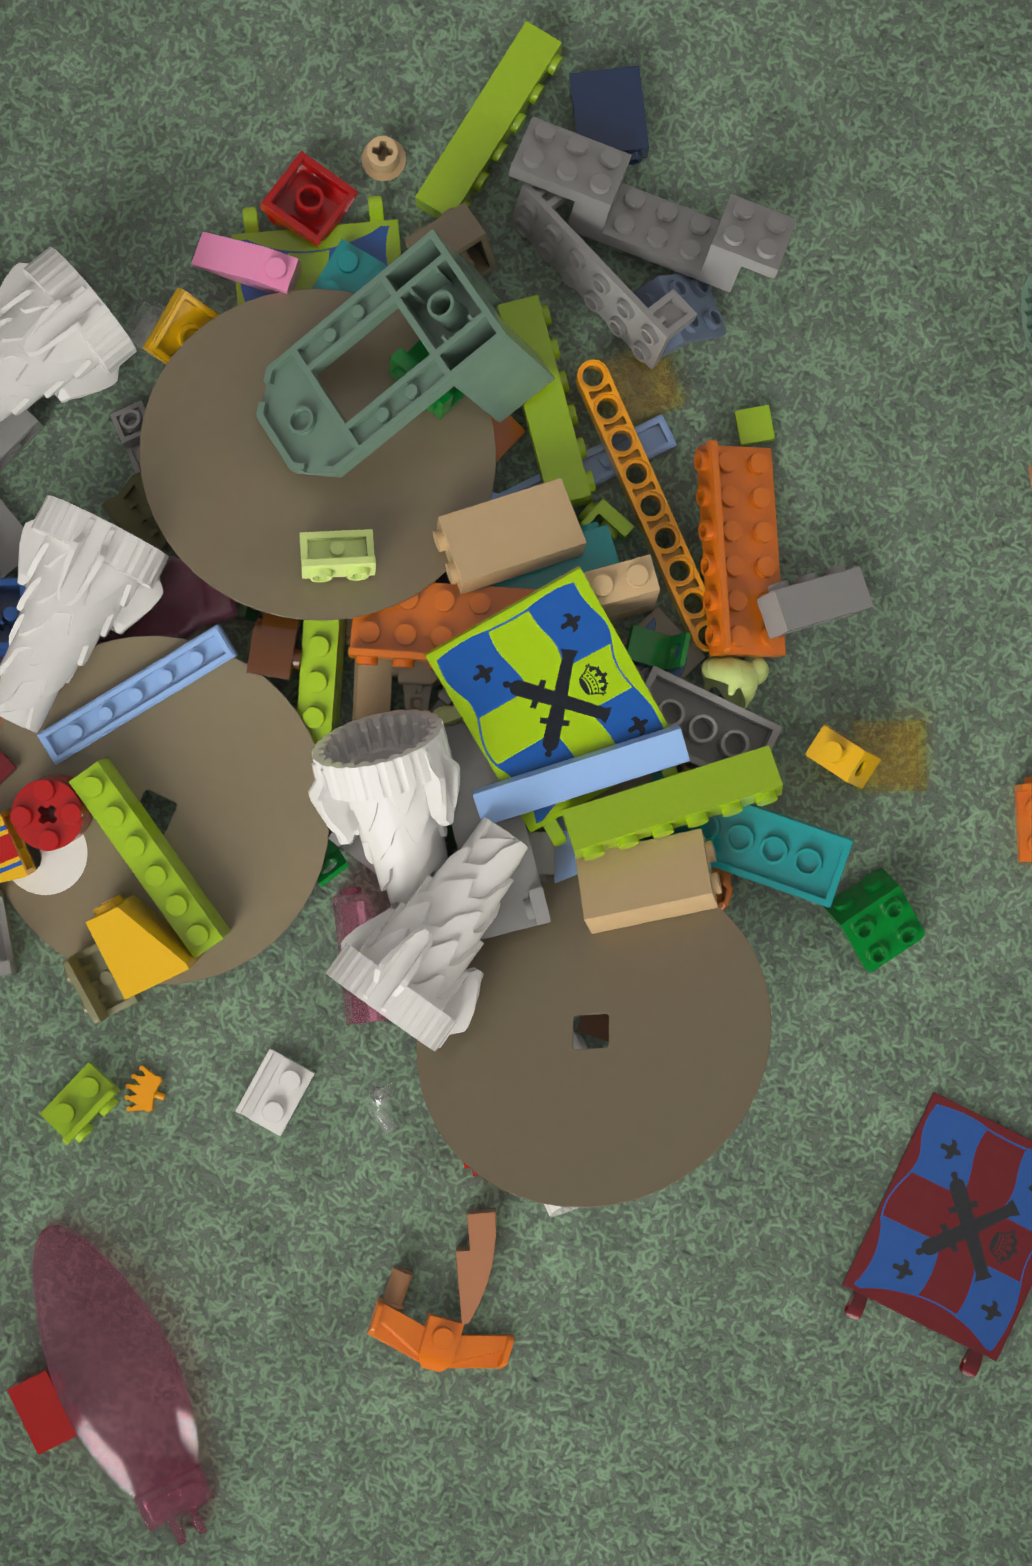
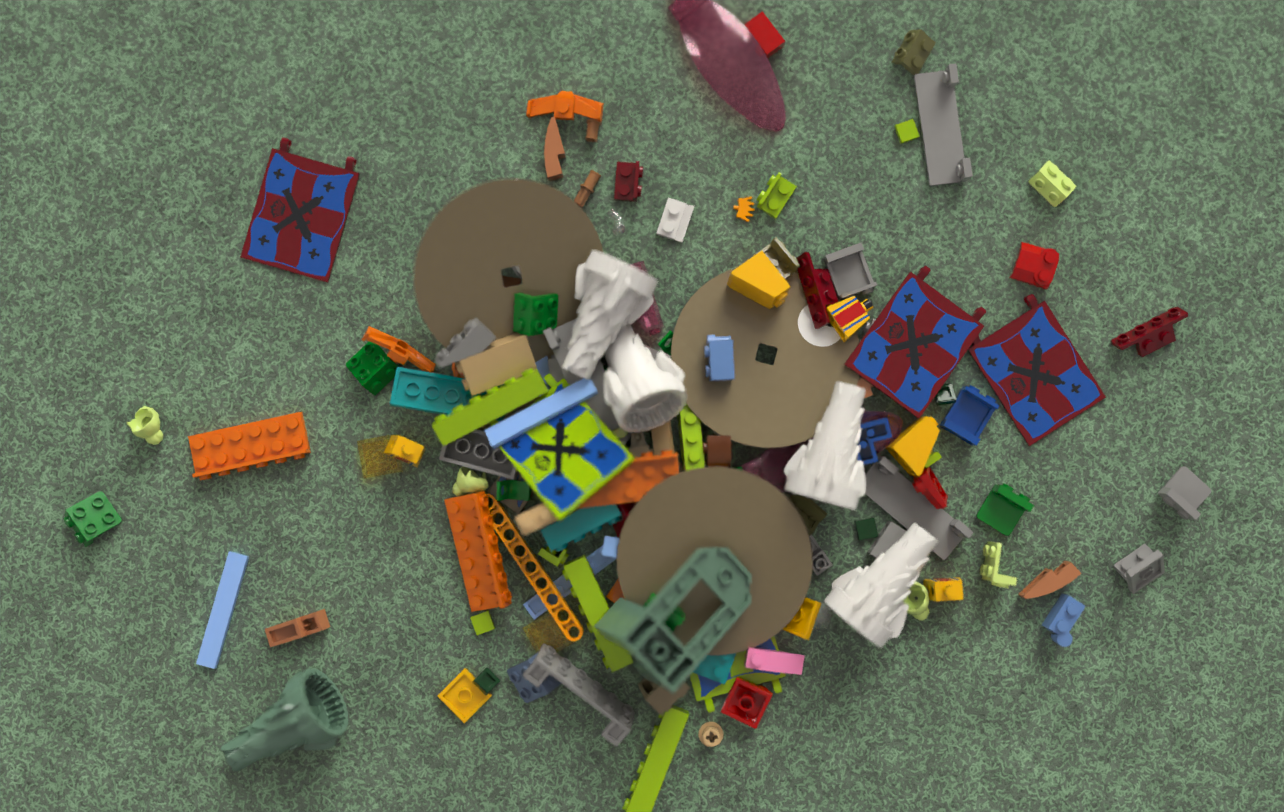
camera: 170 degrees right, 0 degrees up
red brick [10,774,92,851] -> none
light blue tile [37,624,238,765] -> none
lime brick [69,756,231,959] -> none
yellowish green bracket [299,529,376,582] -> none
tan brick [433,478,587,595] -> none
light grey bracket [508,117,797,292] -> none
dark blue panel [569,65,649,165] -> none
light grey brick [756,564,873,639] -> none
none -> orange plate [362,326,436,373]
none -> light grey slope [435,317,496,367]
none -> yellow tile [437,668,492,723]
none -> dark green tile [472,667,500,695]
none -> green bracket [513,292,559,337]
none -> medium nougat axle [574,170,601,207]
none -> dark red bracket [614,161,643,202]
none -> medium blue hinge [704,335,735,381]
none -> dark red bracket [796,252,838,329]
none -> dark green tile [854,517,878,540]

